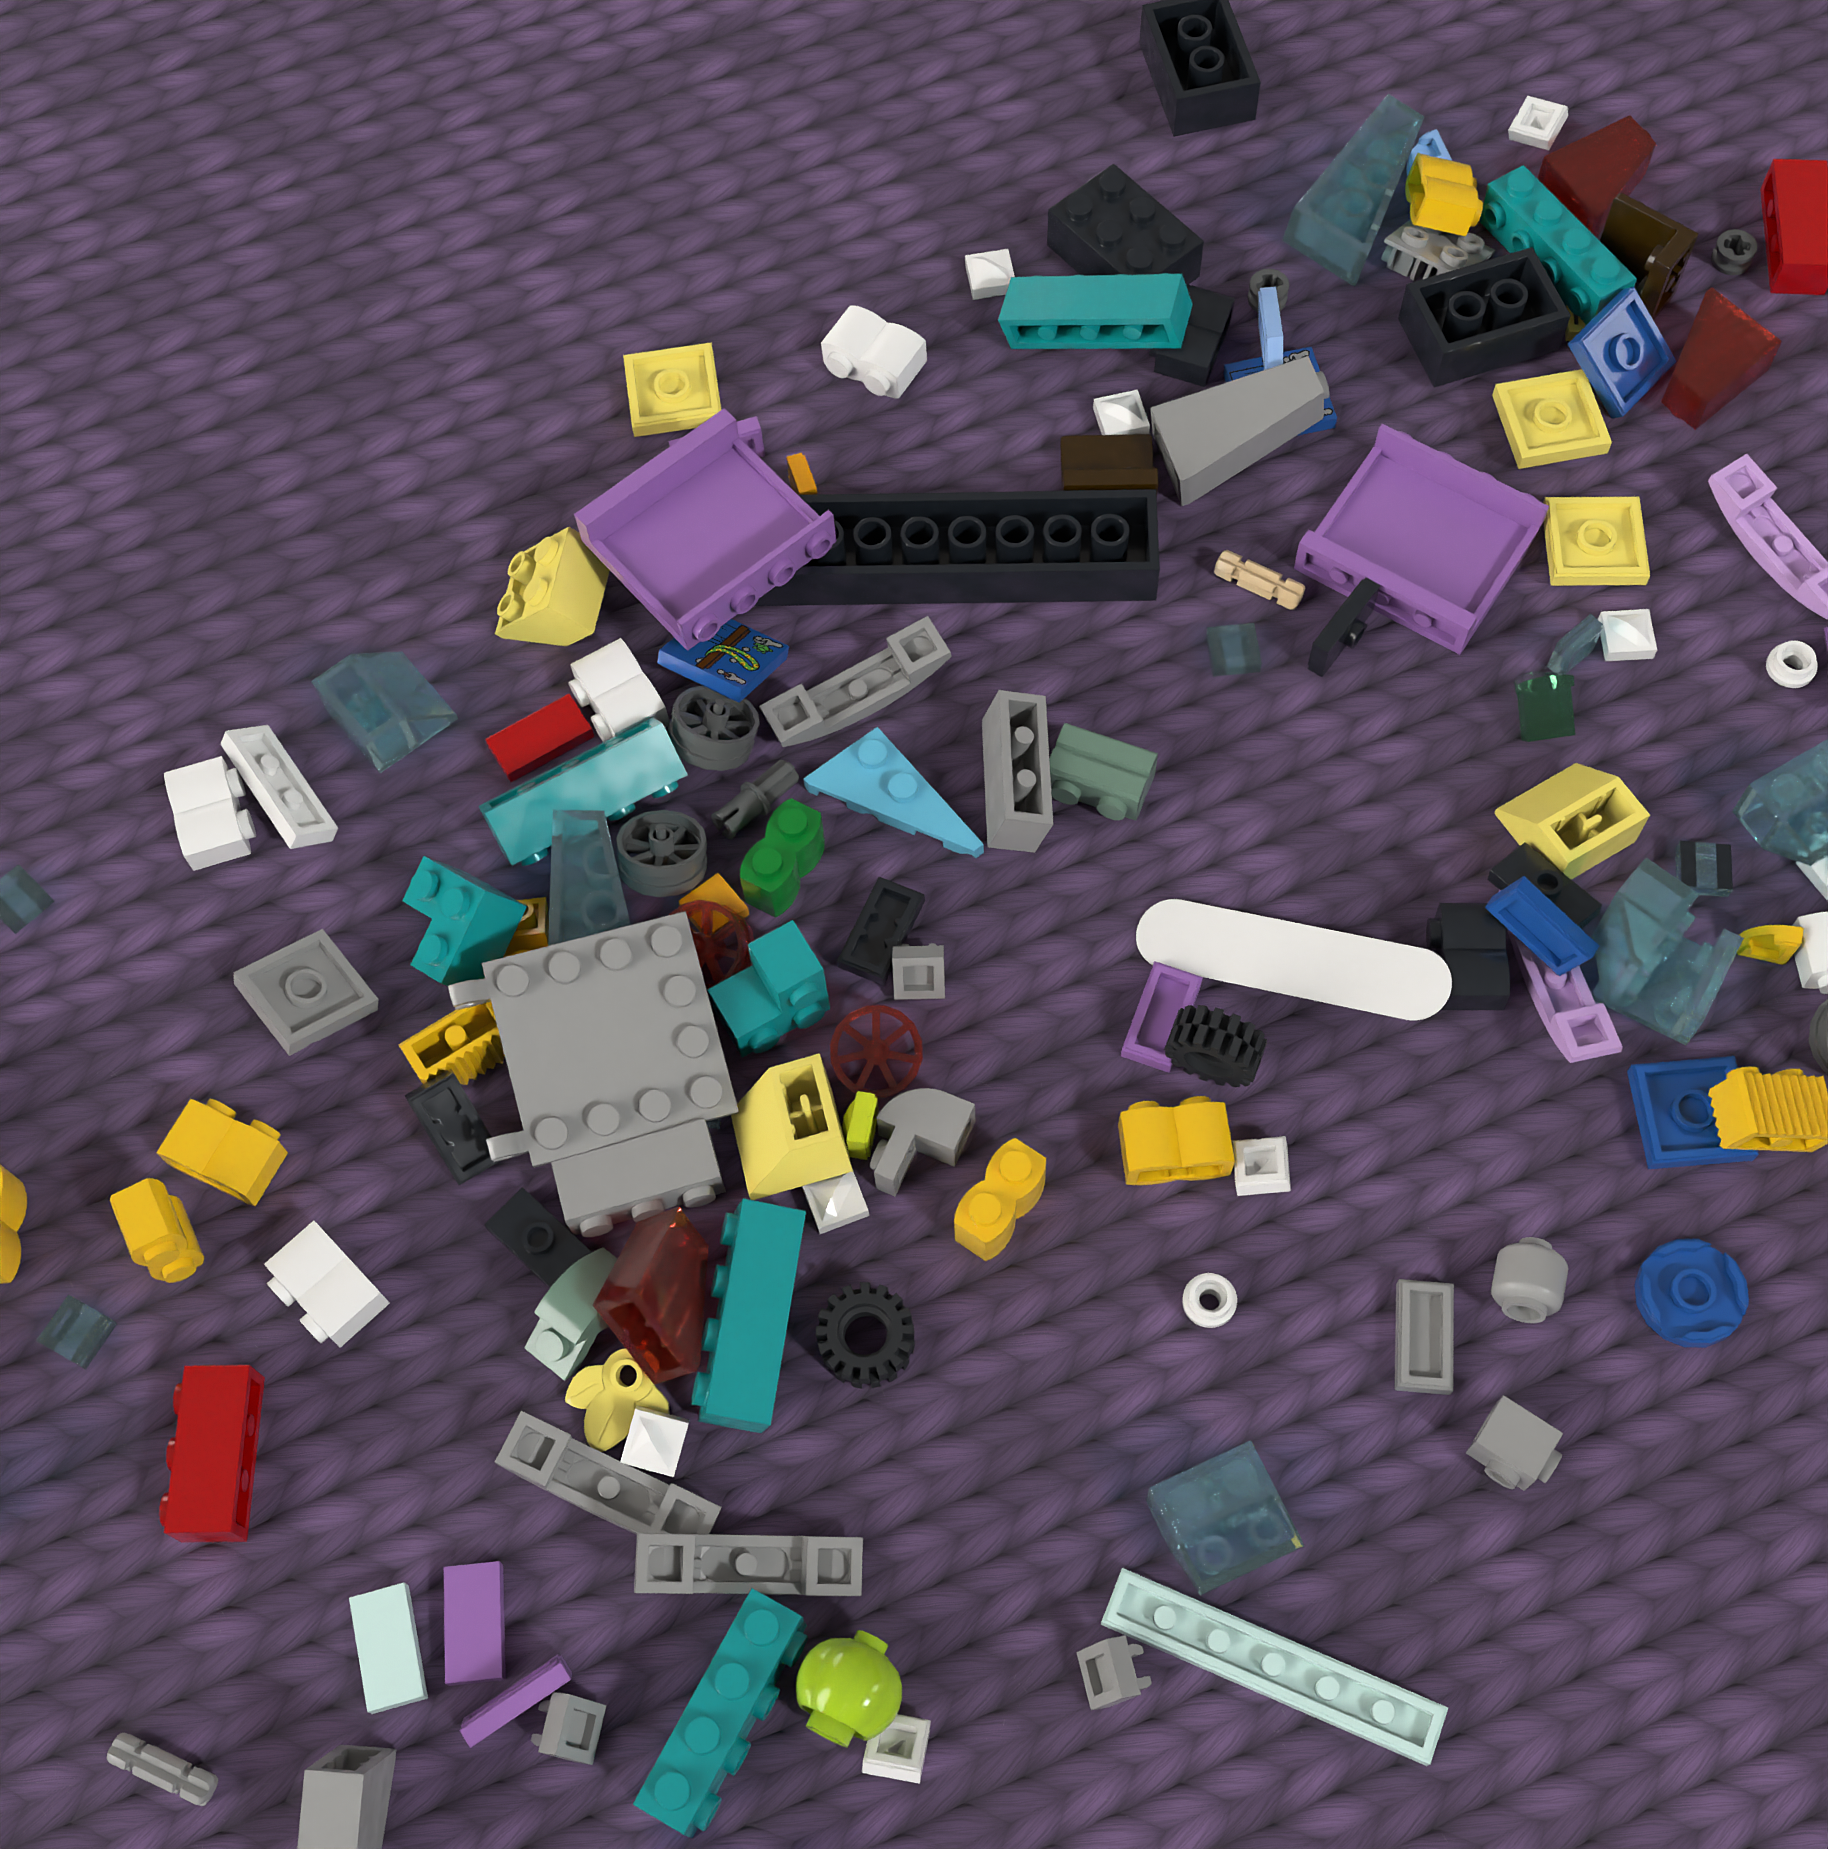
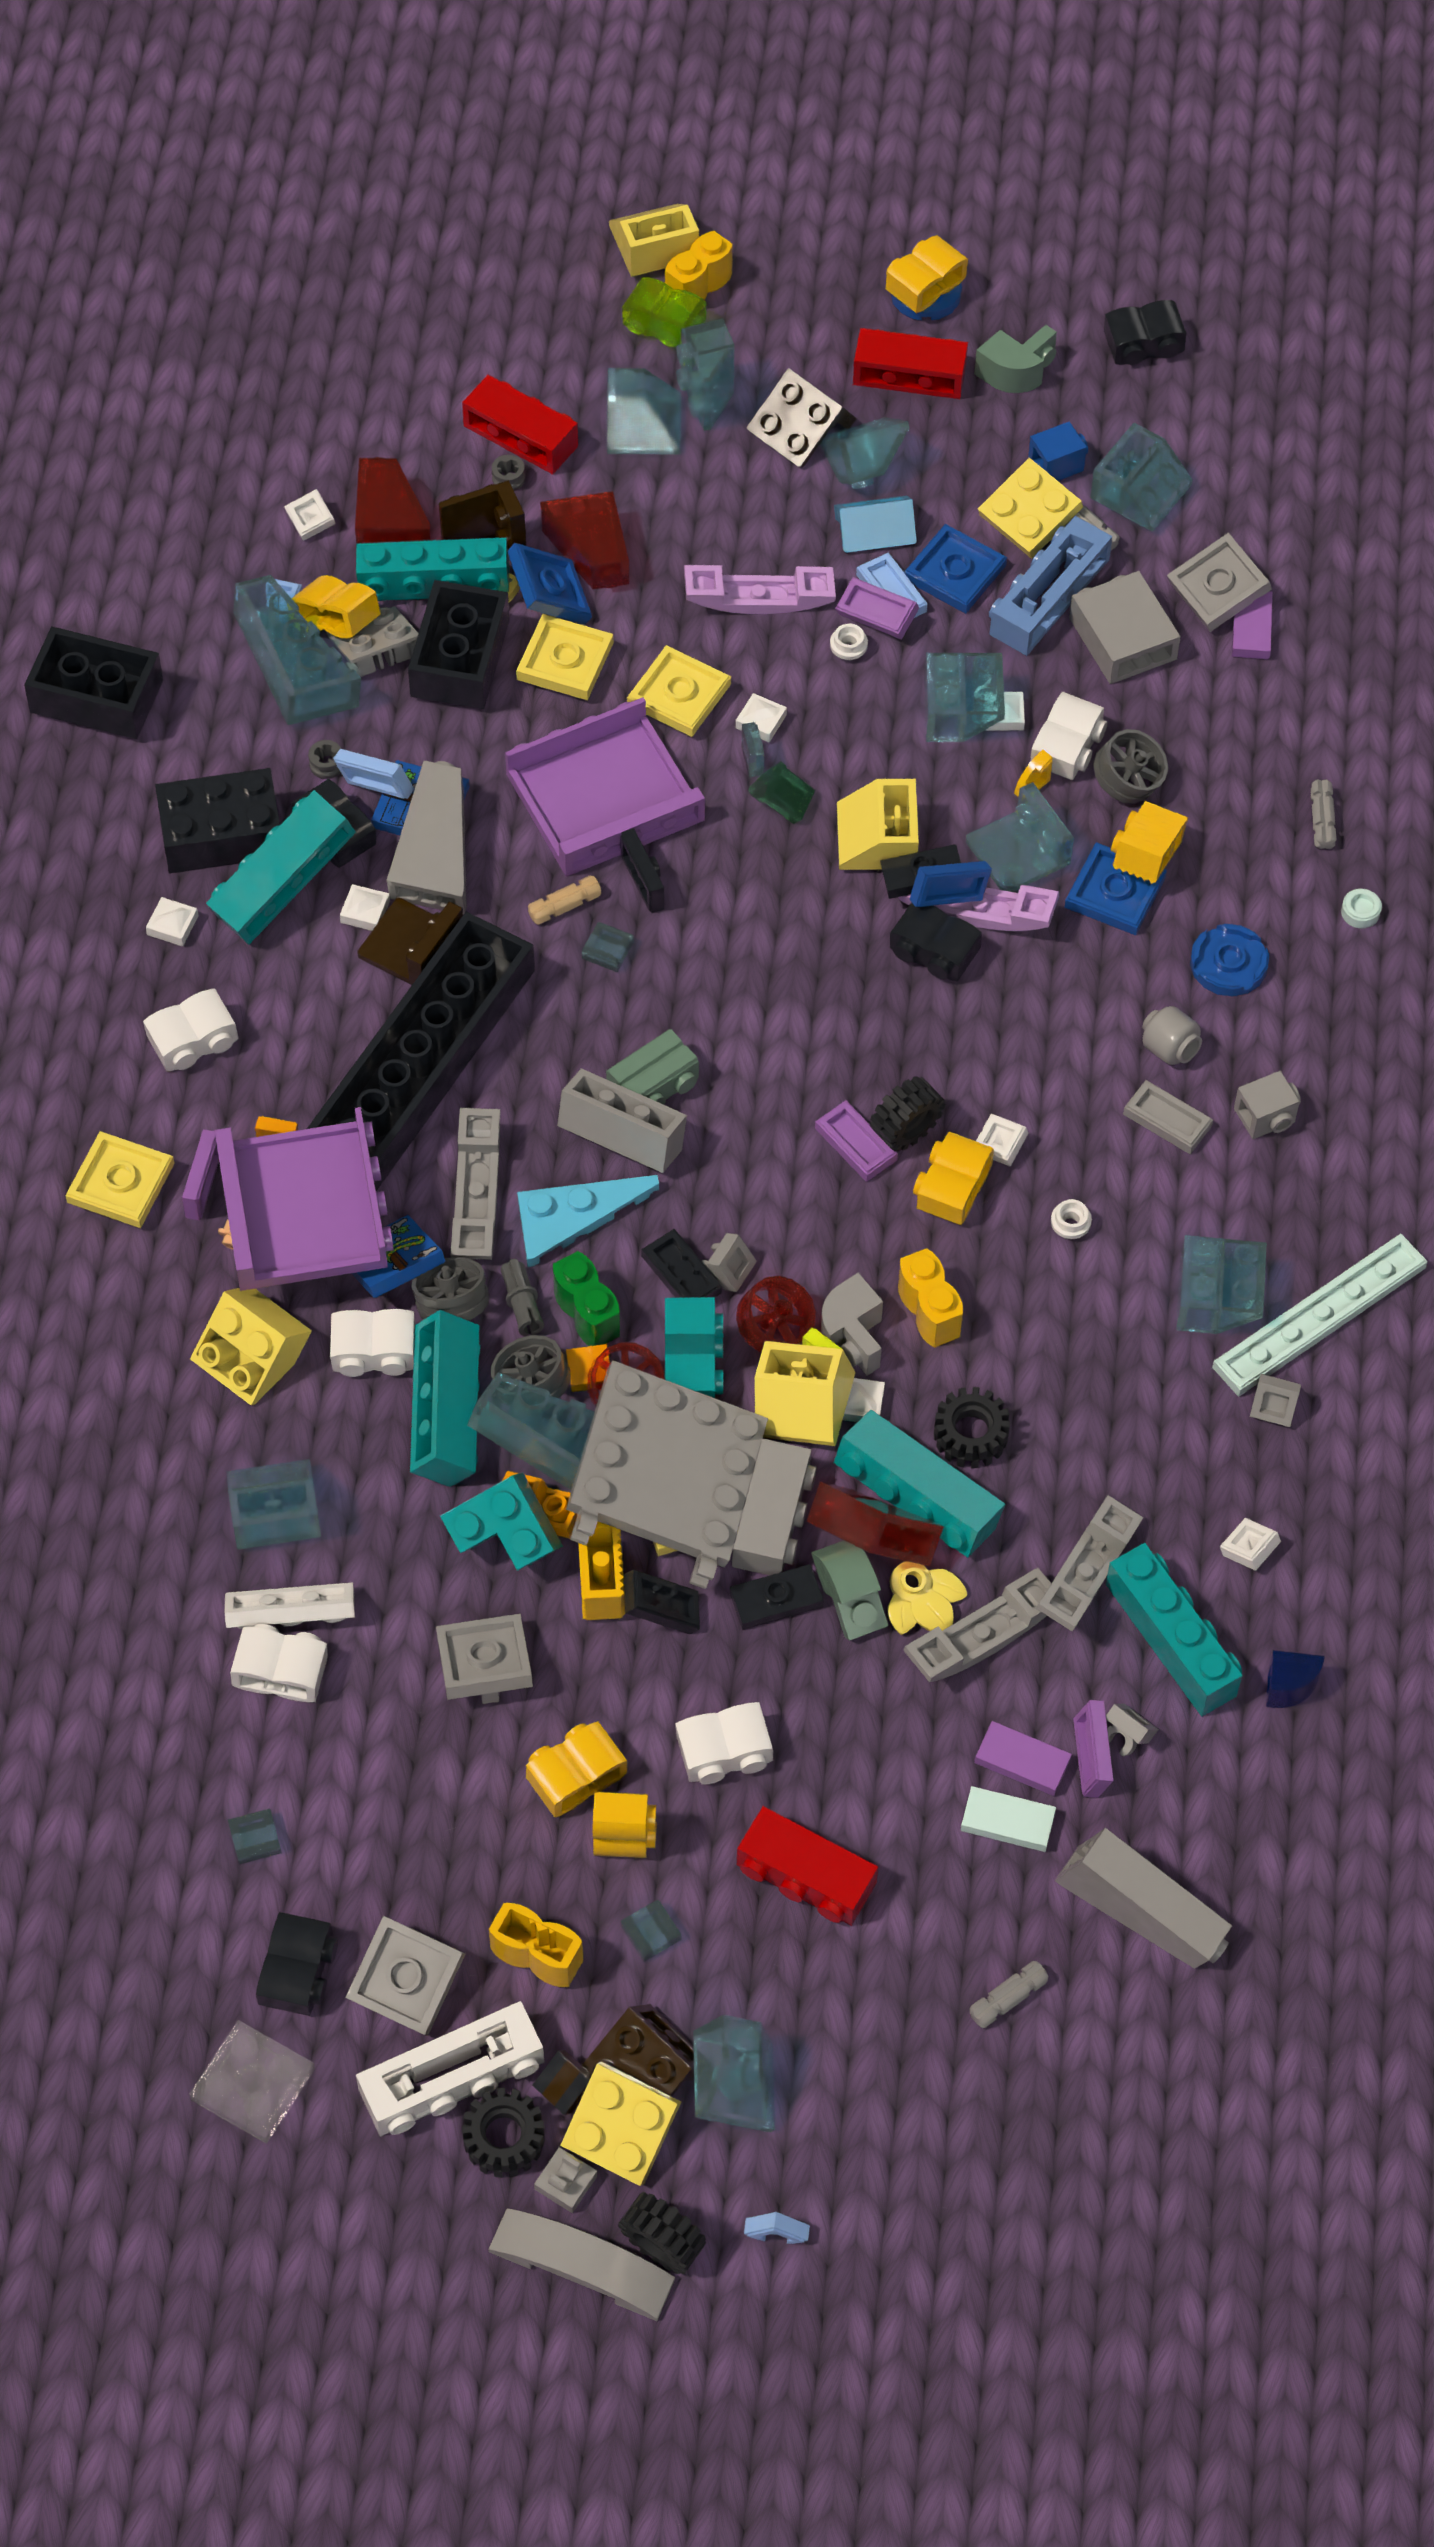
camera: 65 degrees left, 5 degrees down
red tile [485,694,595,783] -> none
white tile [620,1406,690,1477] -> none
lime plant [796,1630,902,1748] -> none
white sticker [1136,899,1452,1020] -> none
clear light blue slope [1591,858,1700,1009] -> none
tile [1676,841,1733,897] -> none

